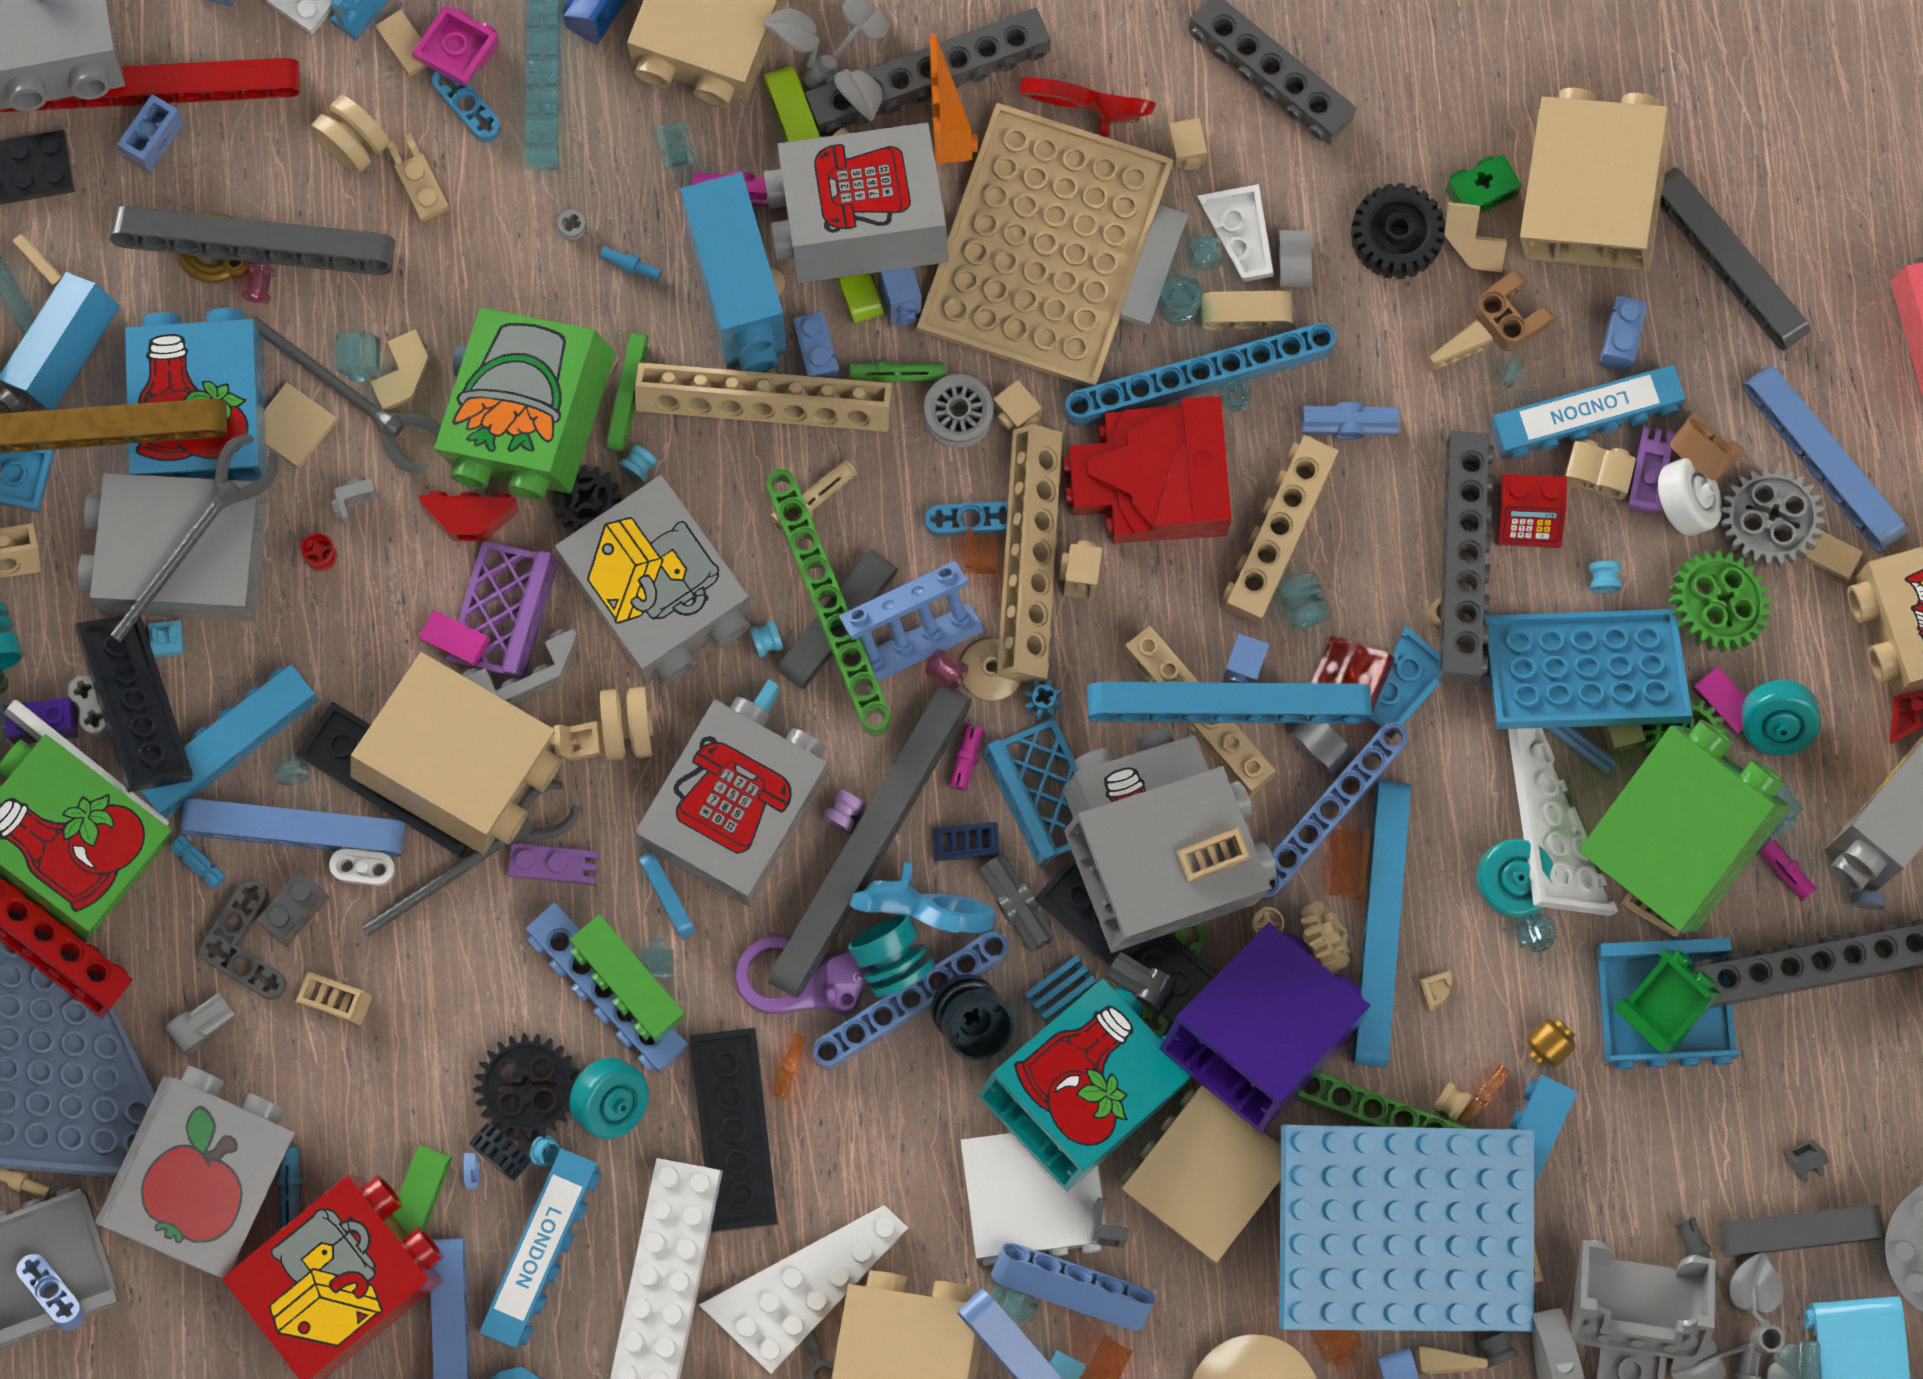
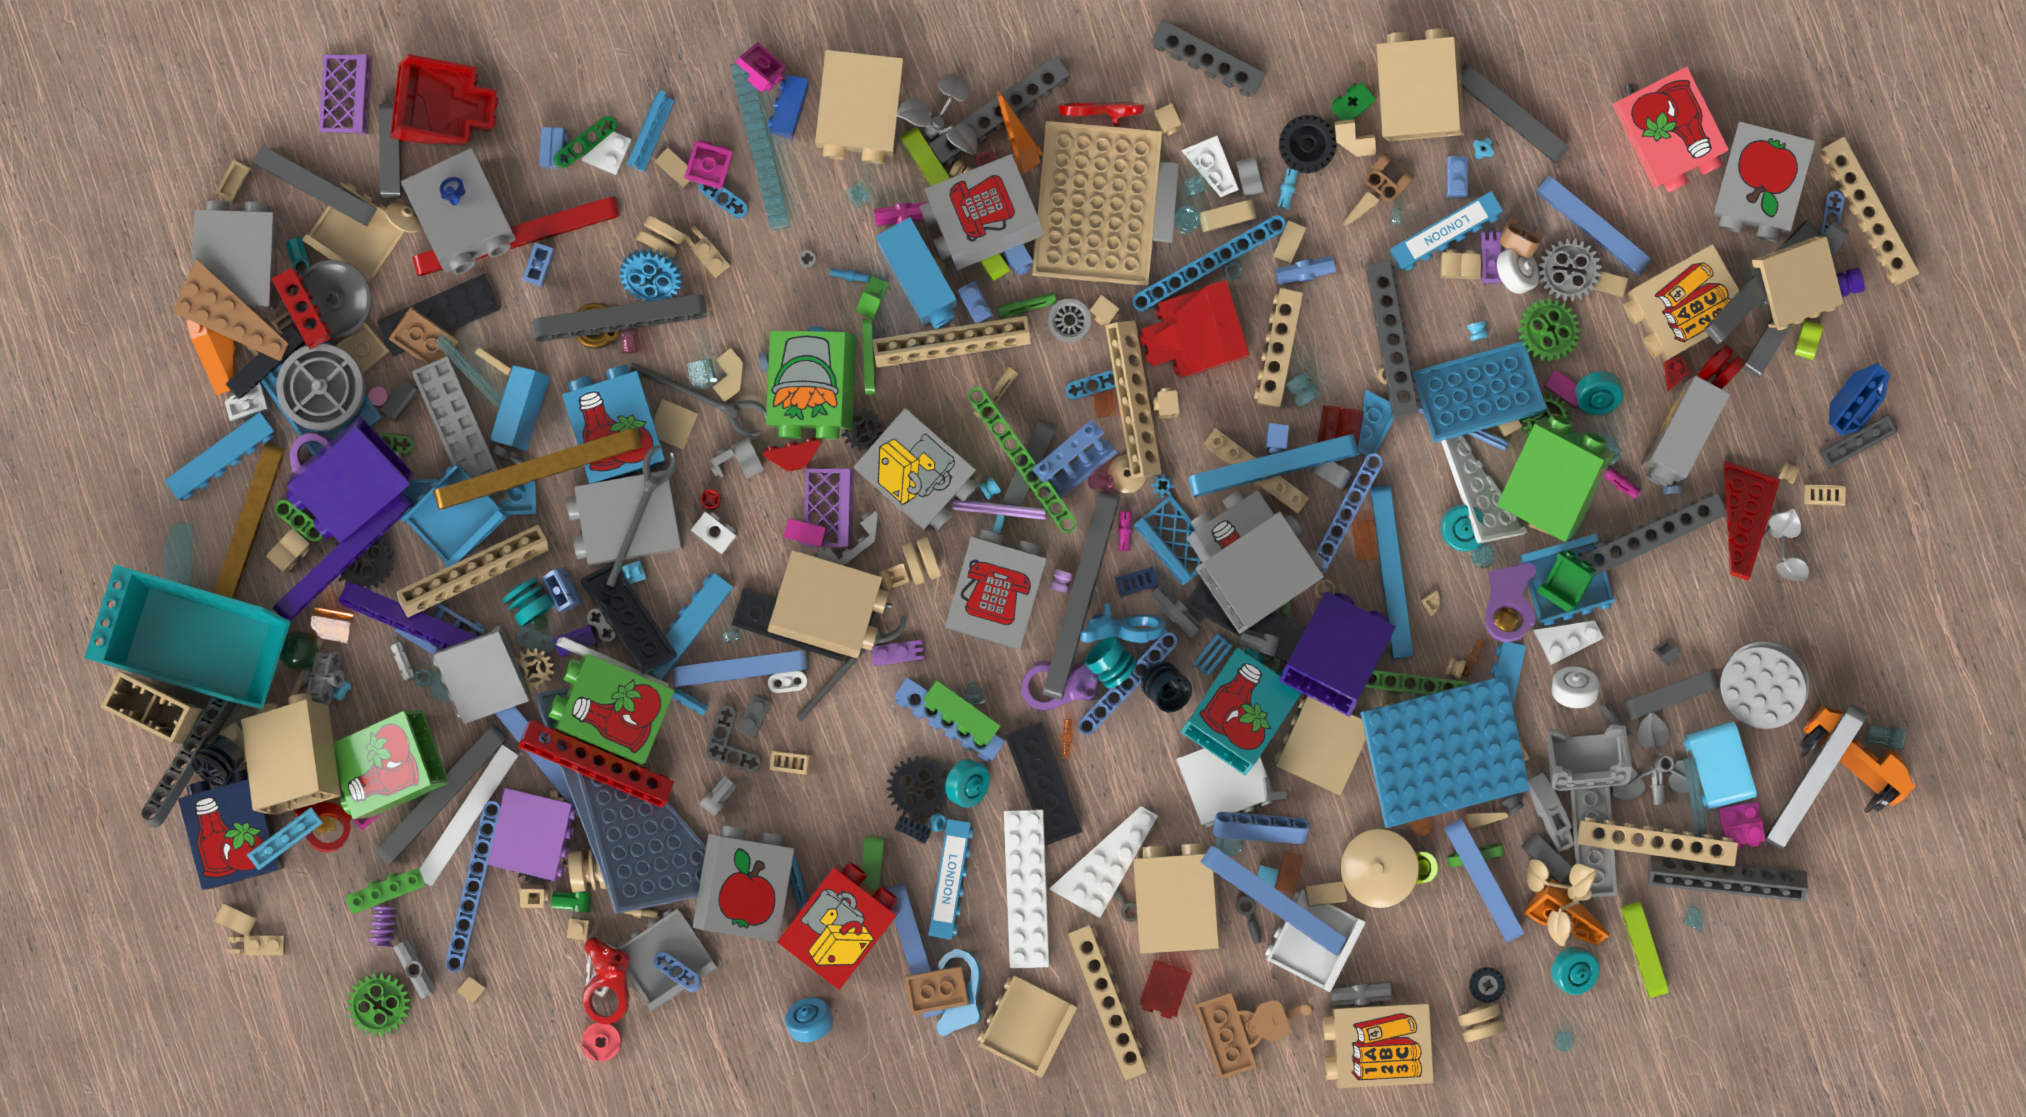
camera: 15 degrees left, 10 degrees up
light blue tile [464,1153,480,1190] -> none
medium azure wheel [618,444,658,483] -> none
dark azure beam [638,851,696,940] -> none
tan slope [1176,827,1251,883] -> none
tan gear [1301,901,1350,971] -> none
red slope [1497,474,1567,548] -> none
none -> medium blue brick [541,567,583,612]
none -> dark azure gear [619,248,683,302]
none -> white brick [691,512,737,555]
none -> light grey axle [731,438,764,479]
none -> bright green slope [856,276,889,319]
none -> lavender axle [952,499,1047,520]
none -> tan tile [1273,220,1306,264]
none -> medium azure pin [1277,169,1299,210]
none -> medium azure plate [1473,138,1494,159]
none -> medium lavender animal [1485,562,1536,642]
none -> white wing [1533,621,1603,665]
none -> white wheel [1551,666,1600,708]

